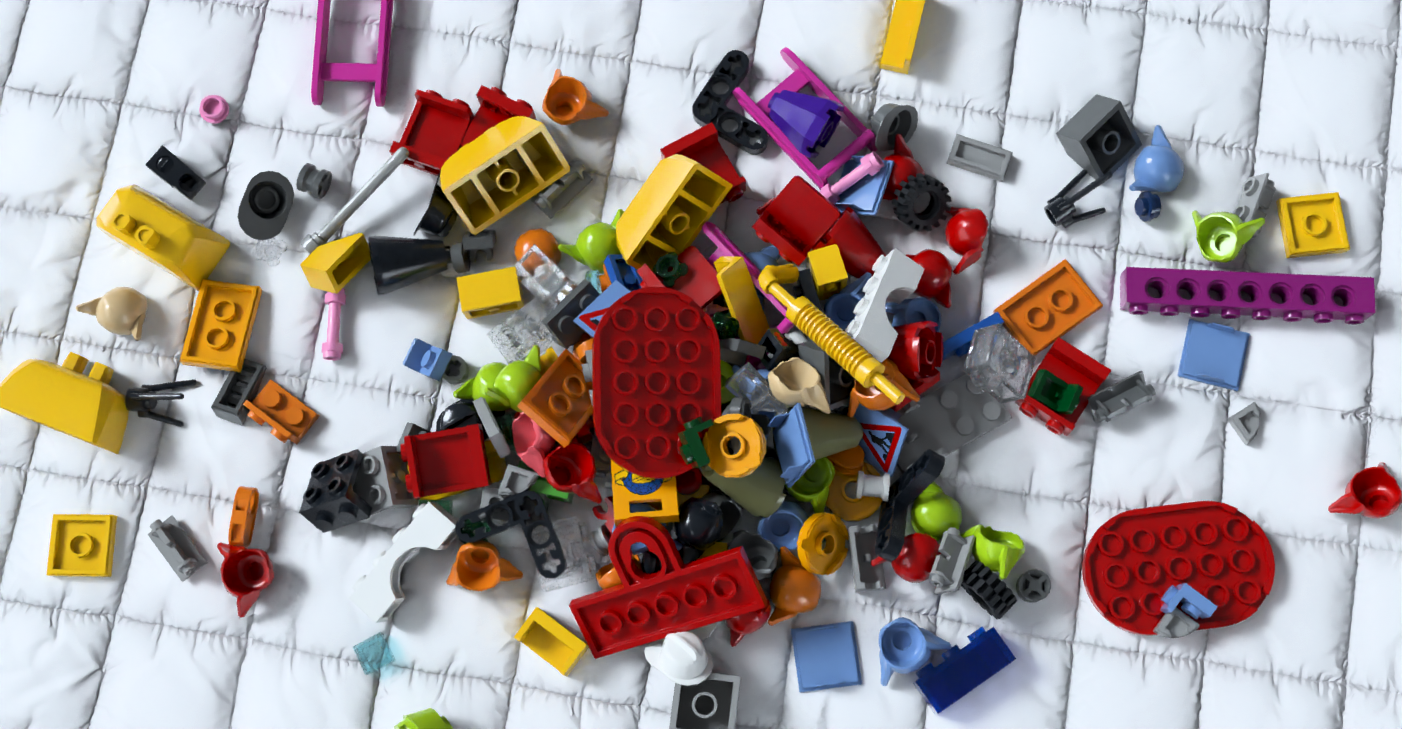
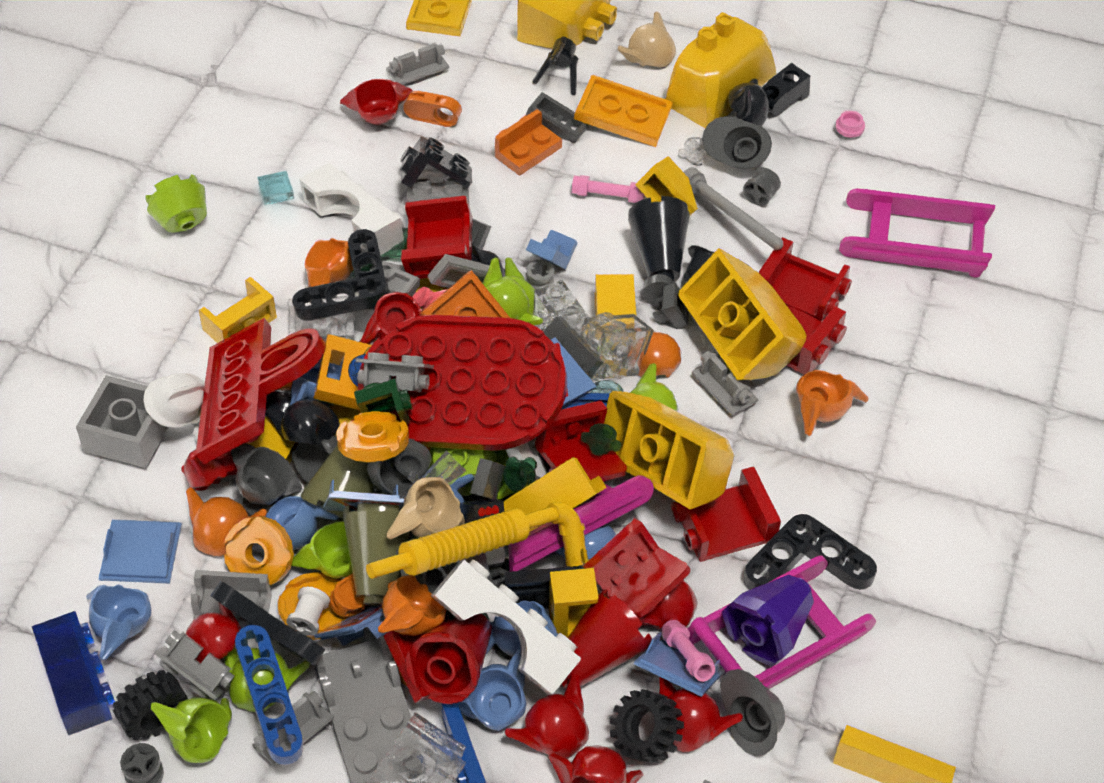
camera: 90 degrees right, 25 degrees down
none -> blue beam [235,625,304,765]
none -> light grey hinge [252,691,334,766]
none -> light grey hinge [356,353,434,392]
none -> black piece [729,78,769,126]

